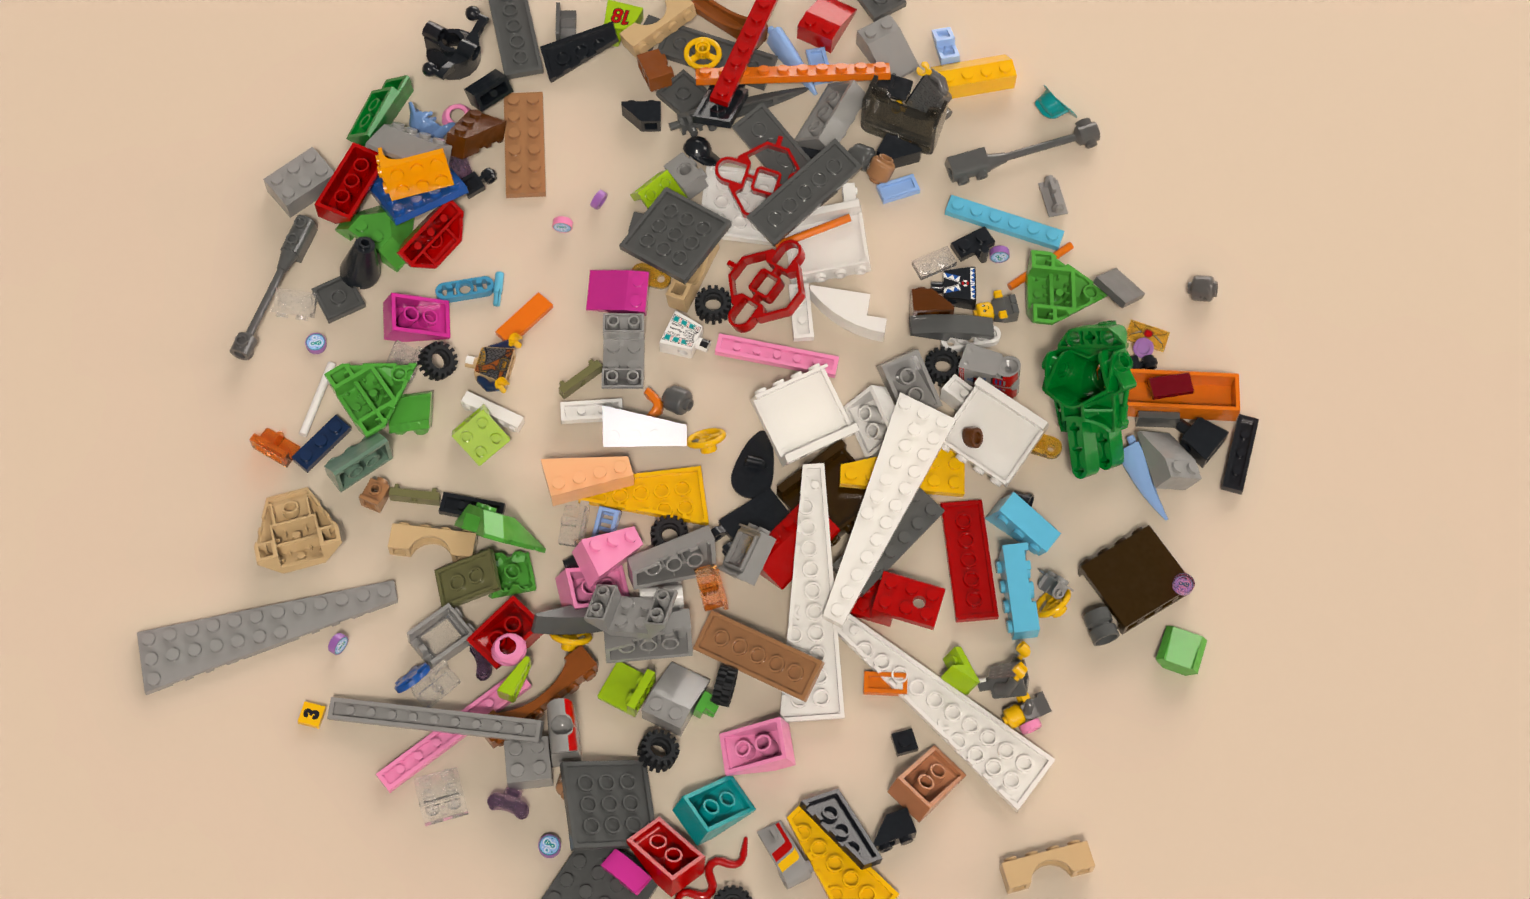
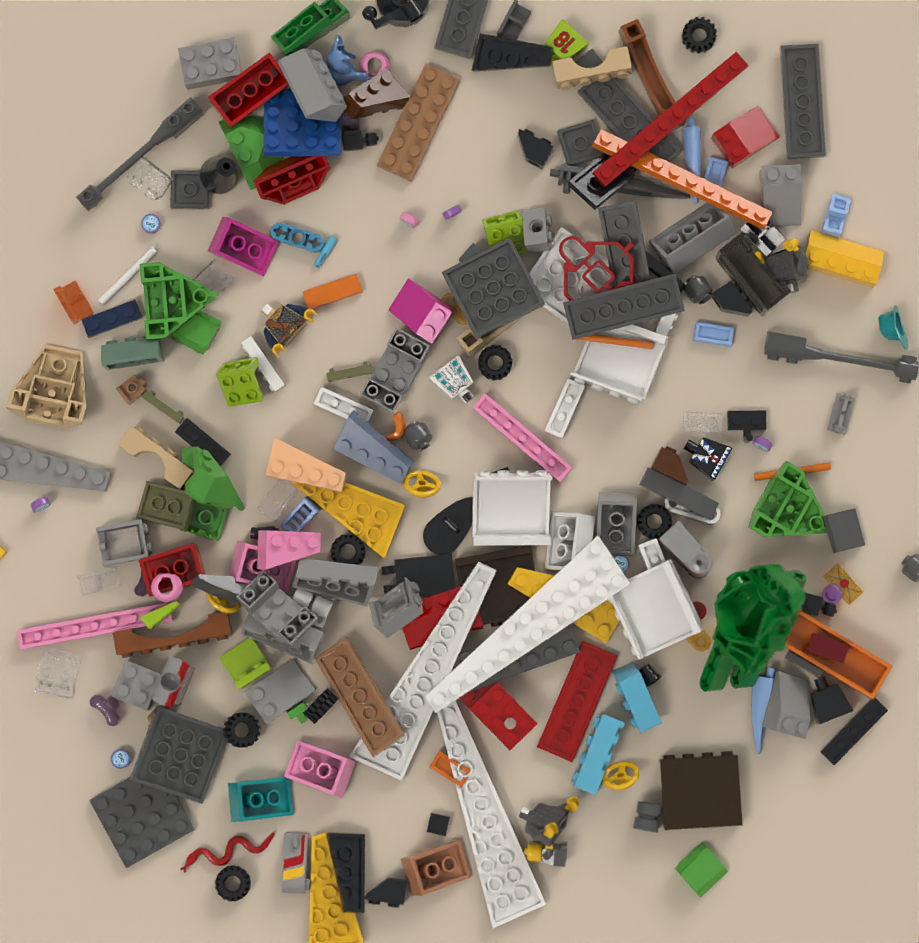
camera: 30 degrees right, 20 degrees up
light grey plate [327,697,544,744] -> none
light orange bracket [375,147,454,201] -> none
blue wheel [394,662,431,693] -> none
black tyre [417,341,458,381] -> none
black brick [464,69,514,112] -> none
dark pink slope [601,848,652,895] -> none
red slope [626,816,705,897] -> none
dark orange brick [636,48,674,92] -> none
yellow piece [683,37,722,69] -> none
black cap [683,136,720,166] -> none
clear orange panel [694,564,729,611] -> none
red piece [727,240,806,333] -> none
white slope [809,285,887,342] -> none
medium nougat head [866,154,895,184] -> none
lime slope [941,647,980,695] -> none
medium azure plate [945,195,1064,251] -> none
reddish brown tile [962,427,983,448] -> none
piece [973,290,1019,323] -> none
bright pink tile [1019,718,1042,735] -> none
light grey hinge [1038,570,1074,599] -> none
clear pink tile [1172,573,1195,596] -> none

